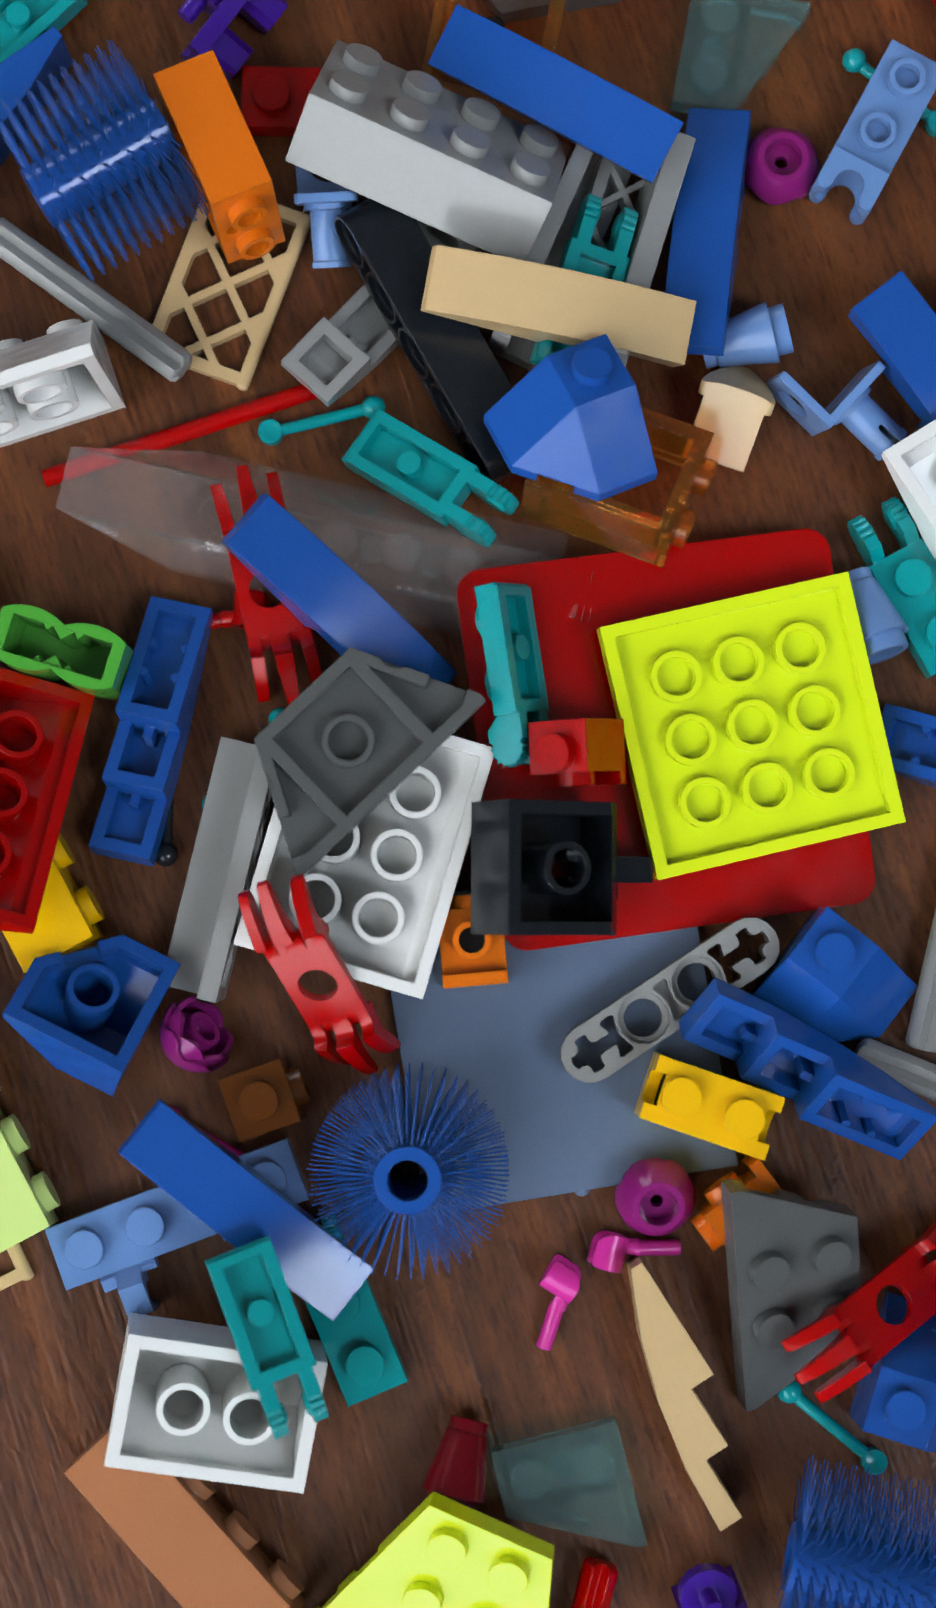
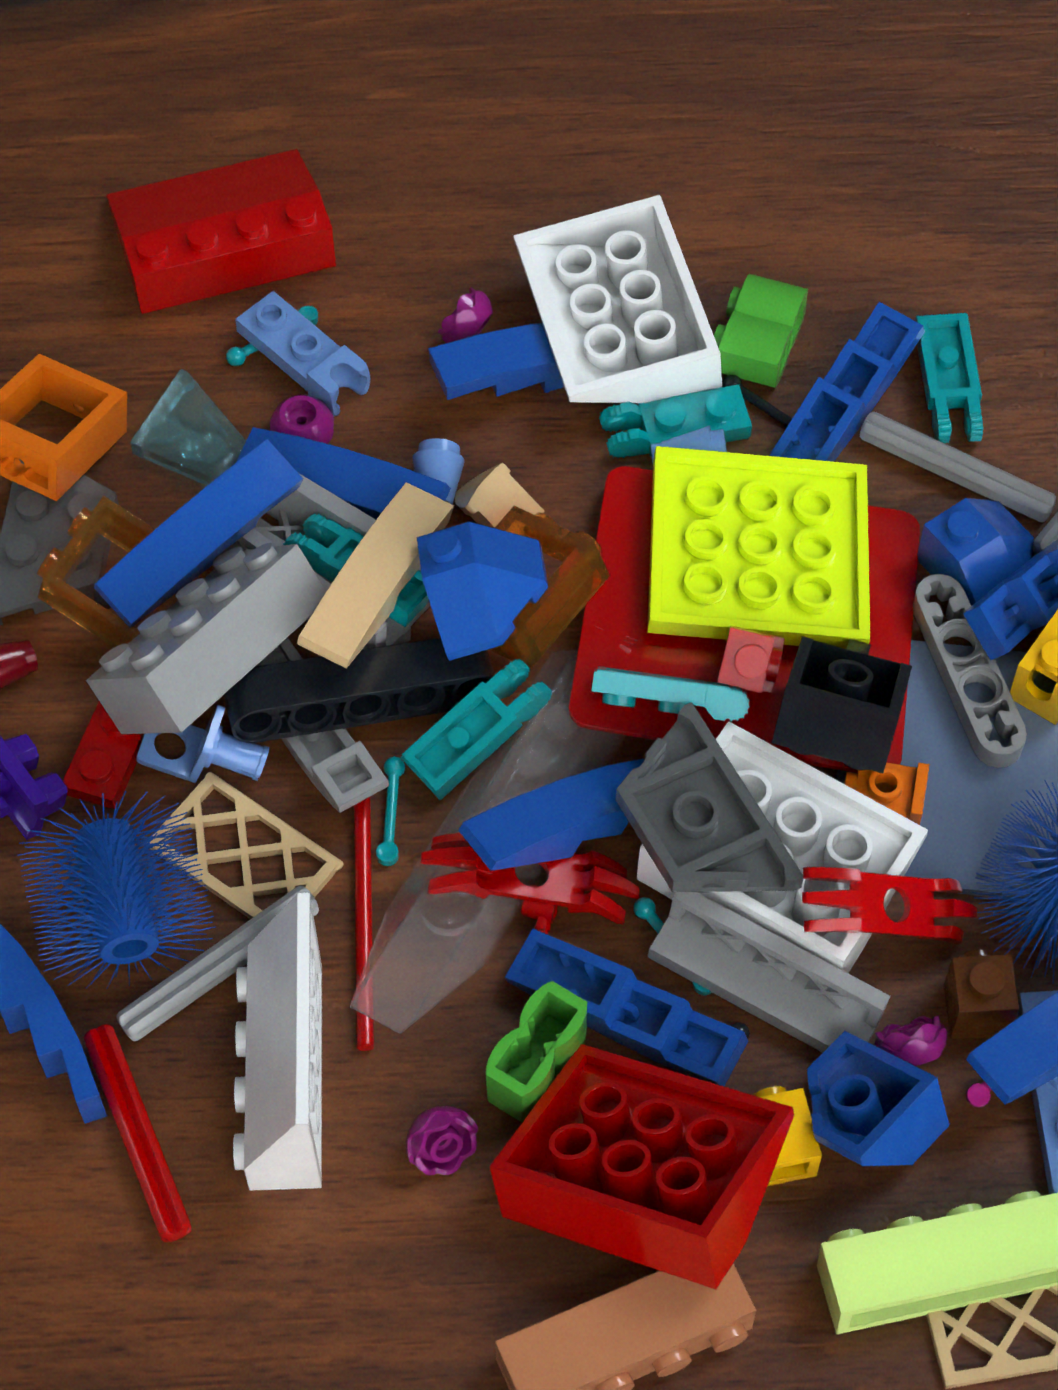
camera: 75 degrees left, 25 degrees down
orange window [153,50,286,264] -> none
medium blue bracket [766,360,907,461] -> none

